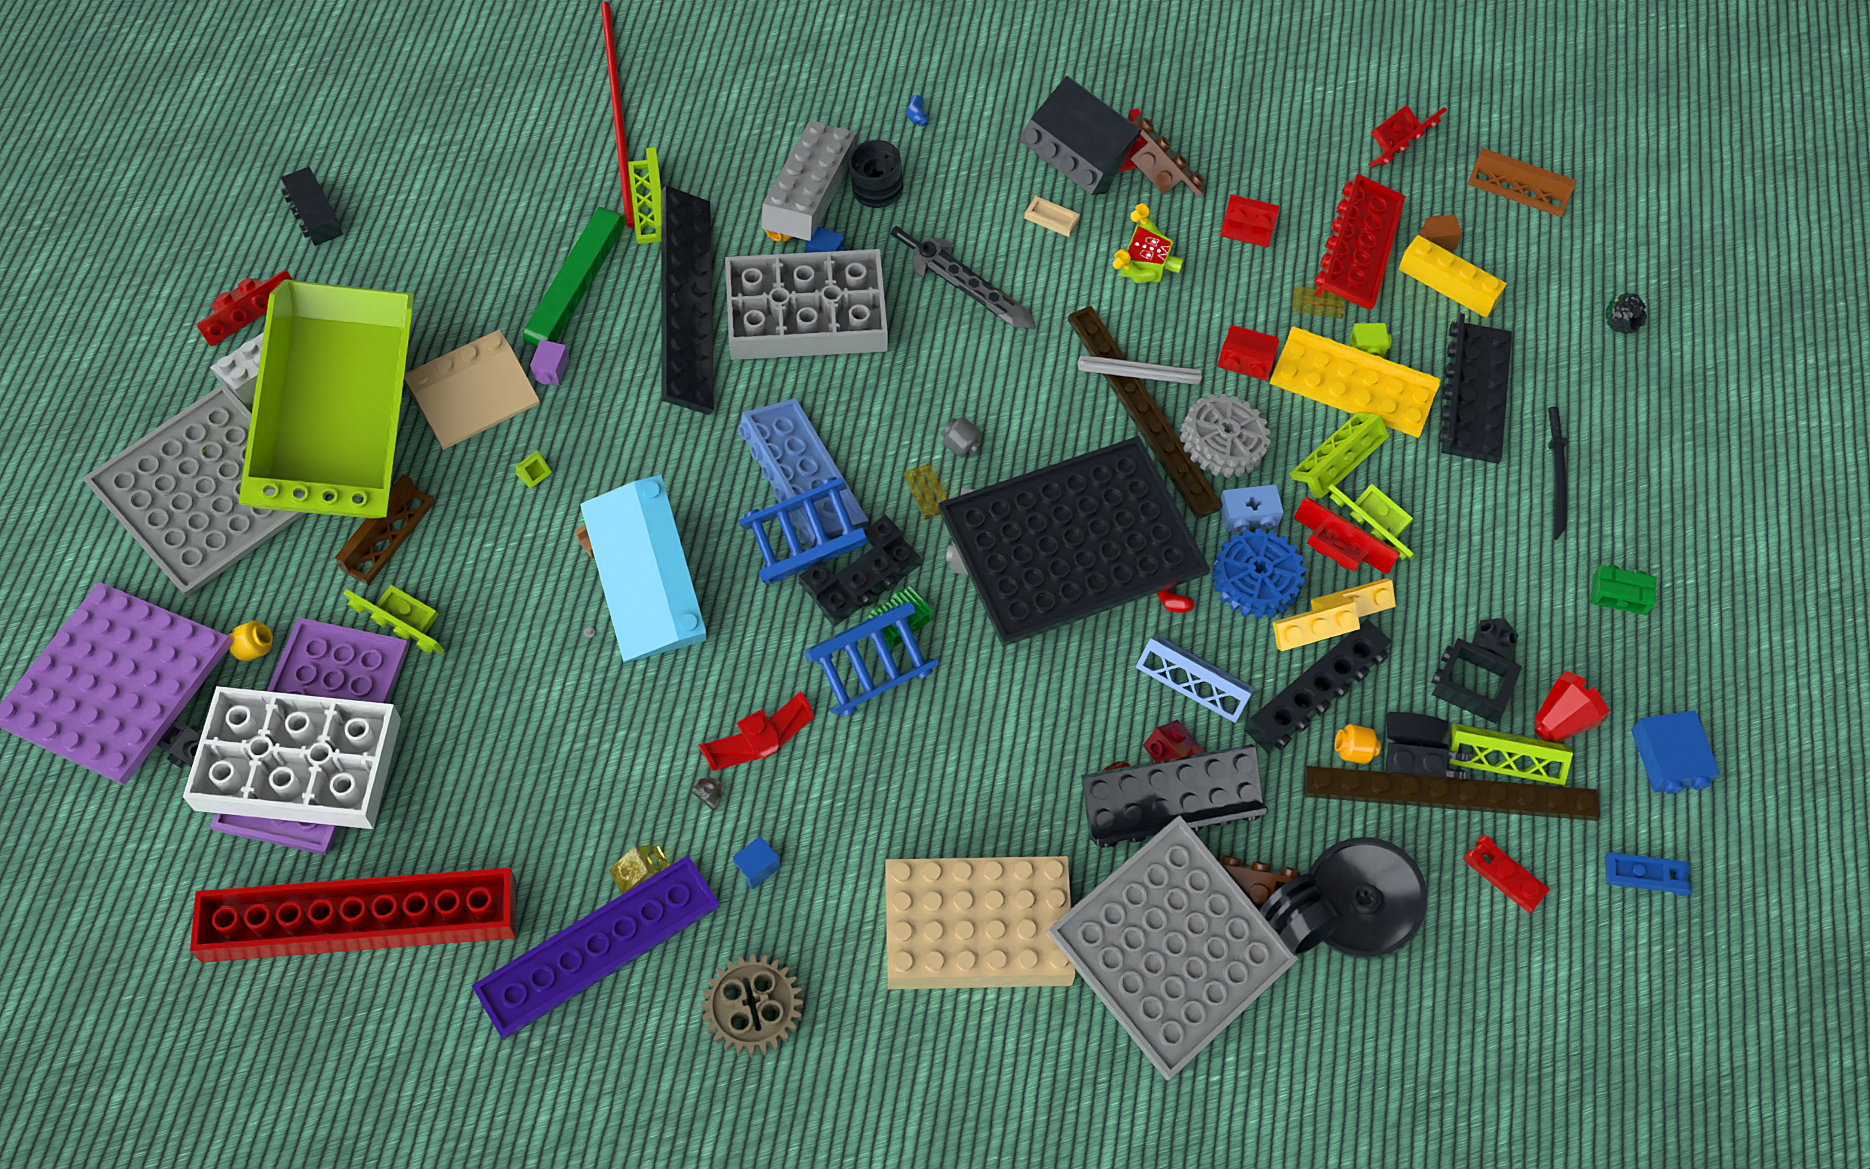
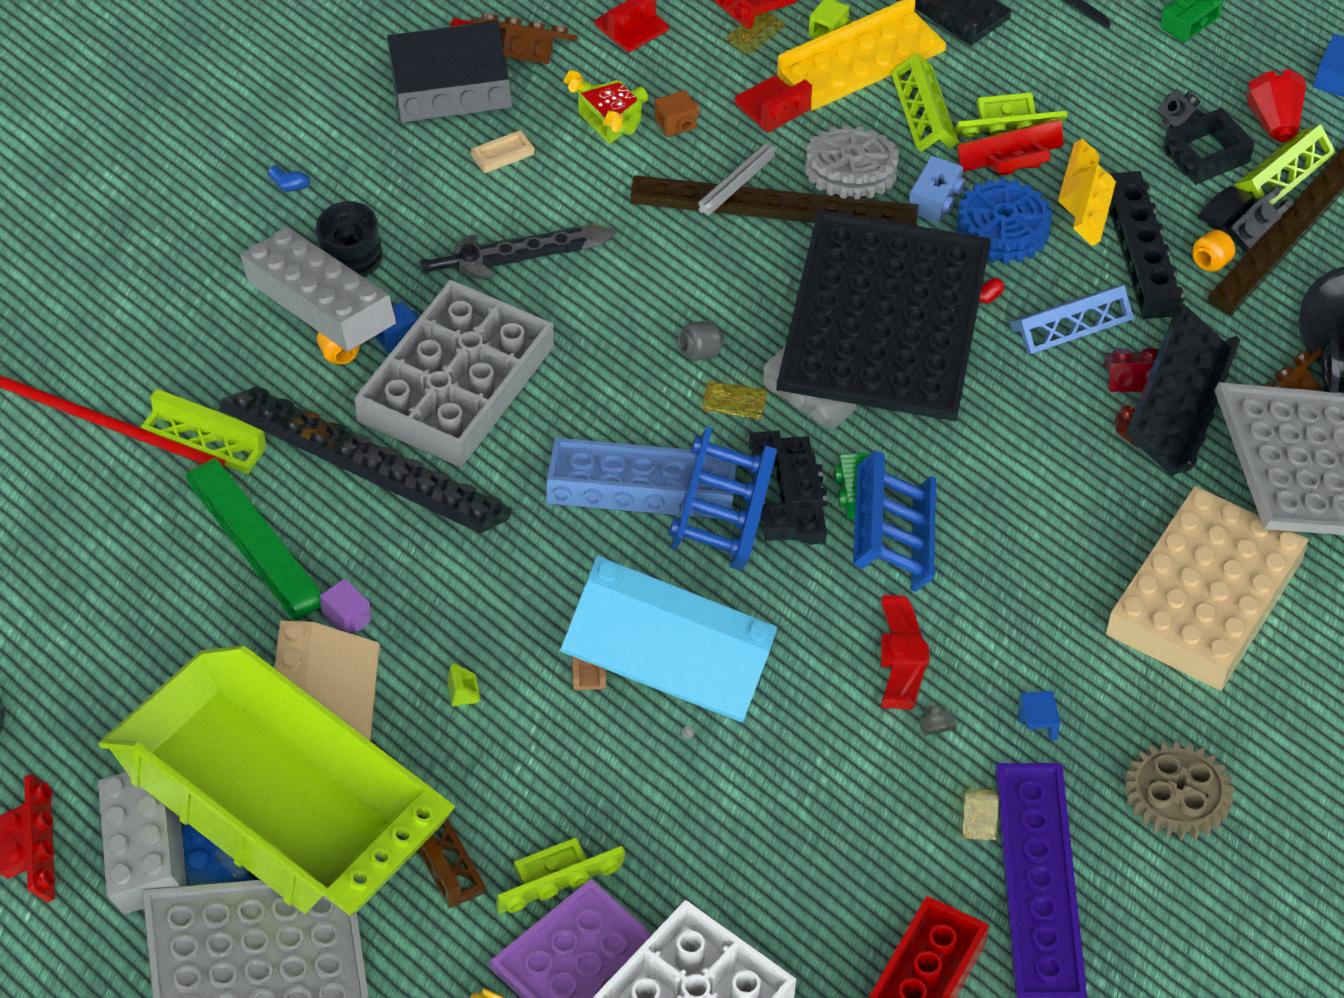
camera: 55 degrees left, 10 degrees down
none -> dark orange brick [654,90,700,138]

